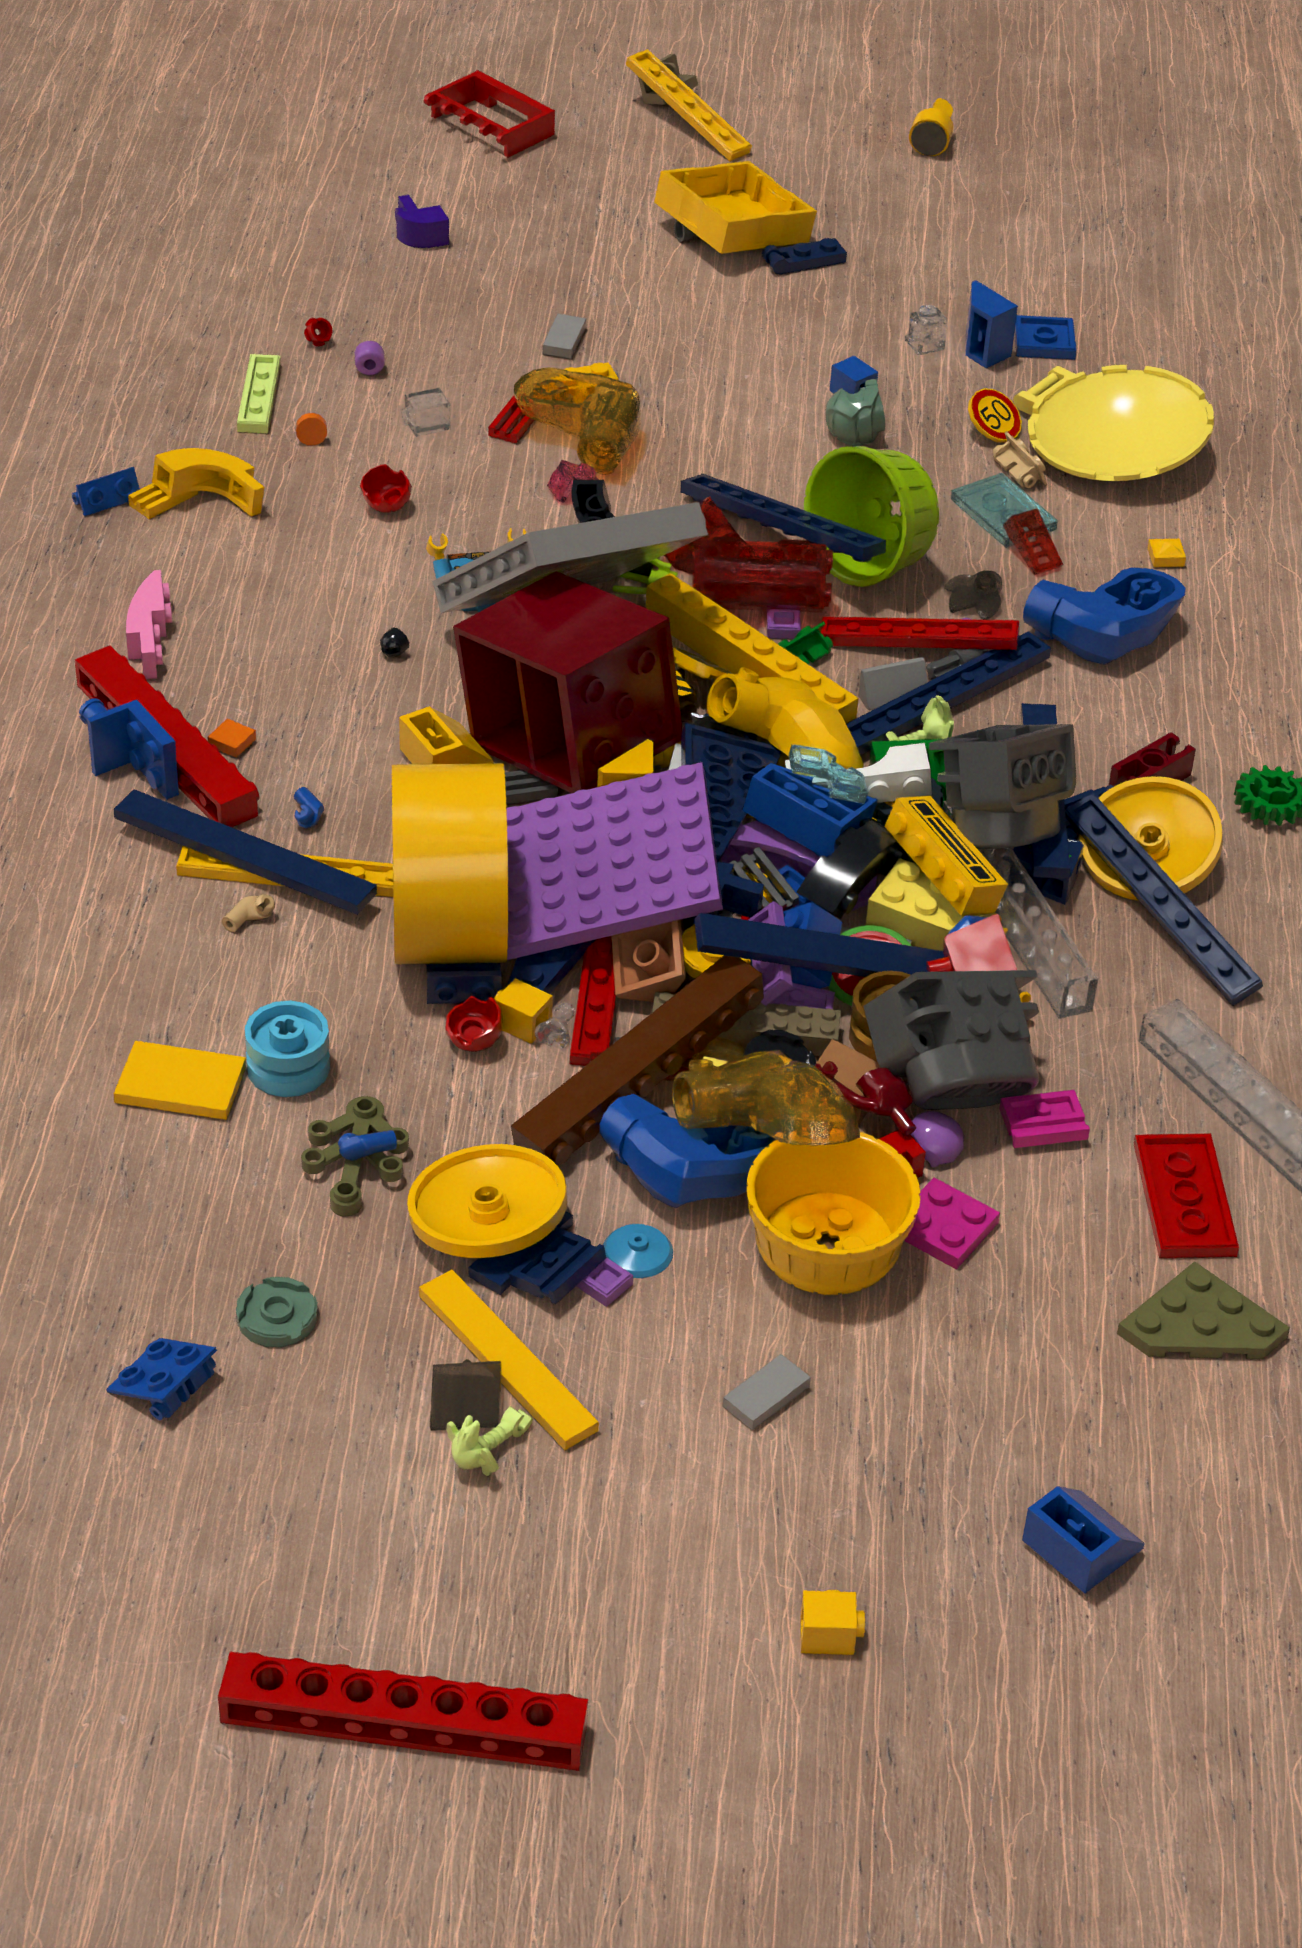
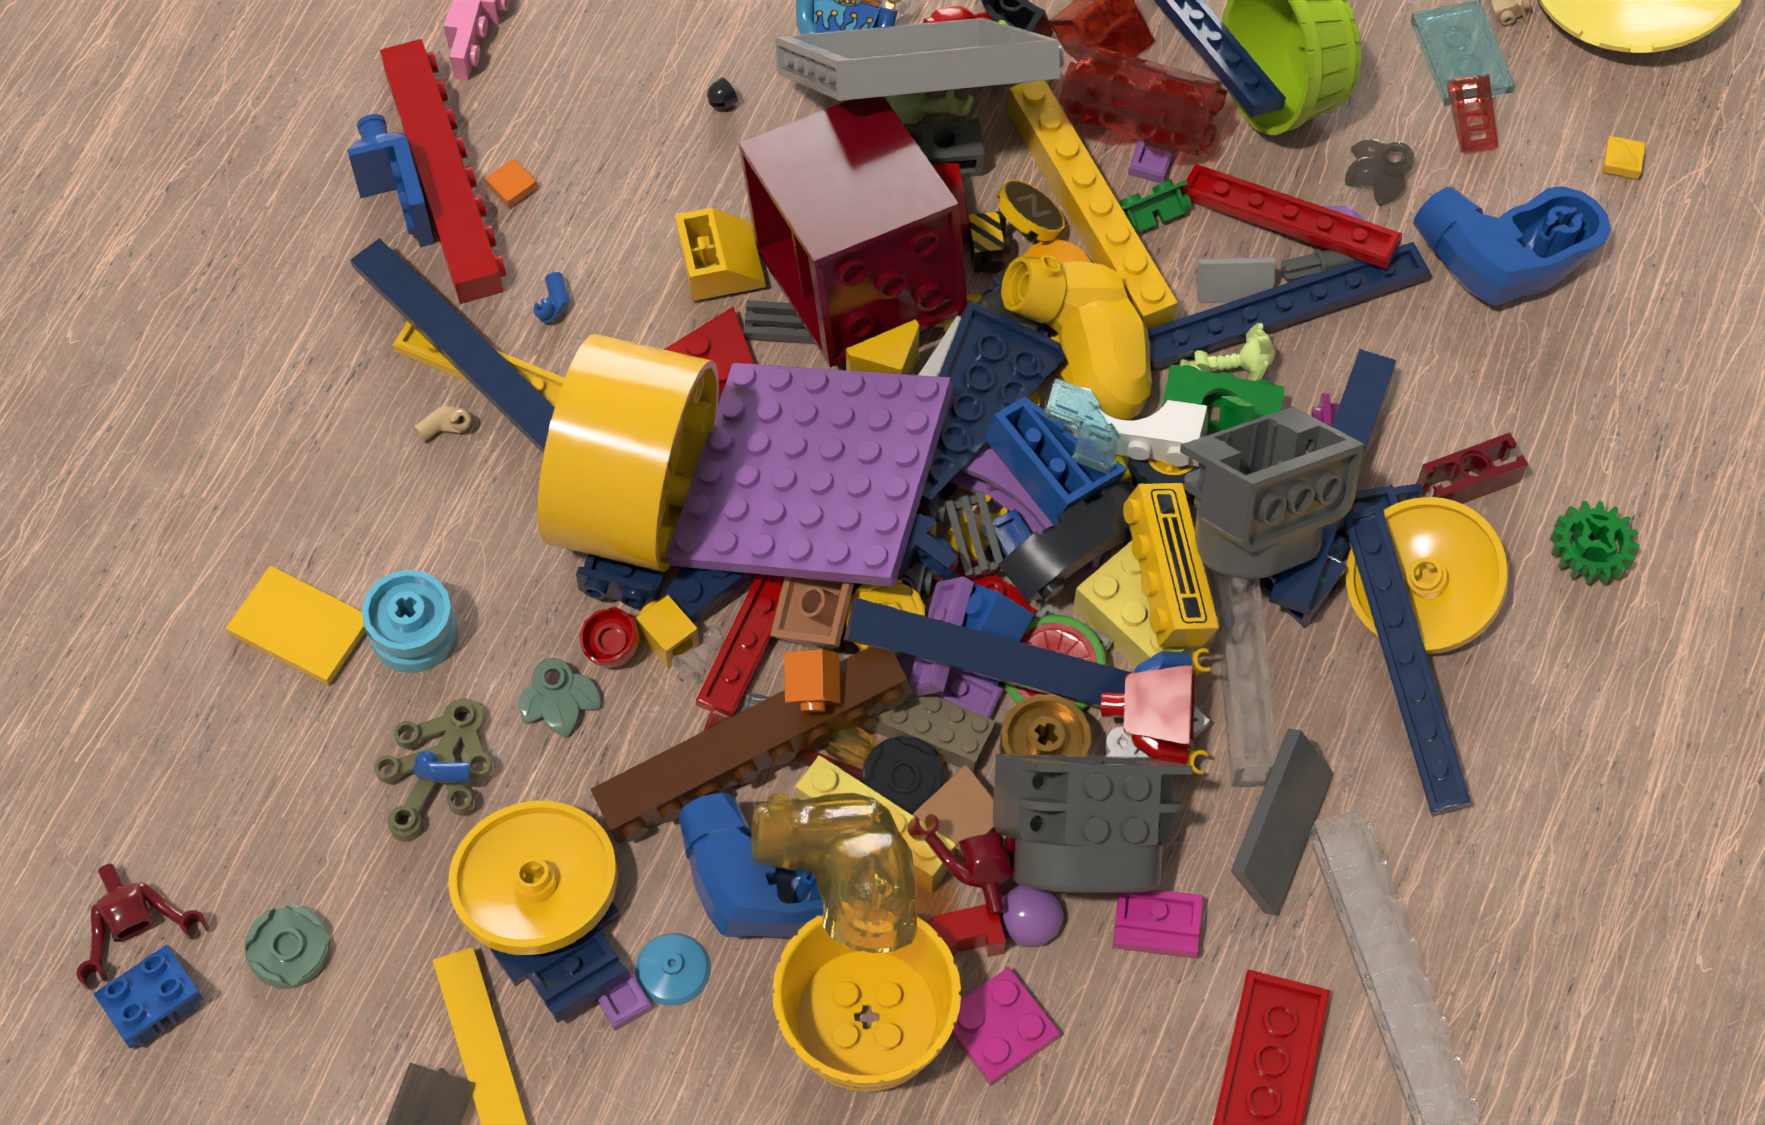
camera: 20 degrees right, 20 degrees up
none -> dark red piece [76,864,209,990]
none -> sand green plate [519,658,601,737]
none -> orange brick [784,649,840,712]
none -> dark grey tile [1231,729,1333,915]

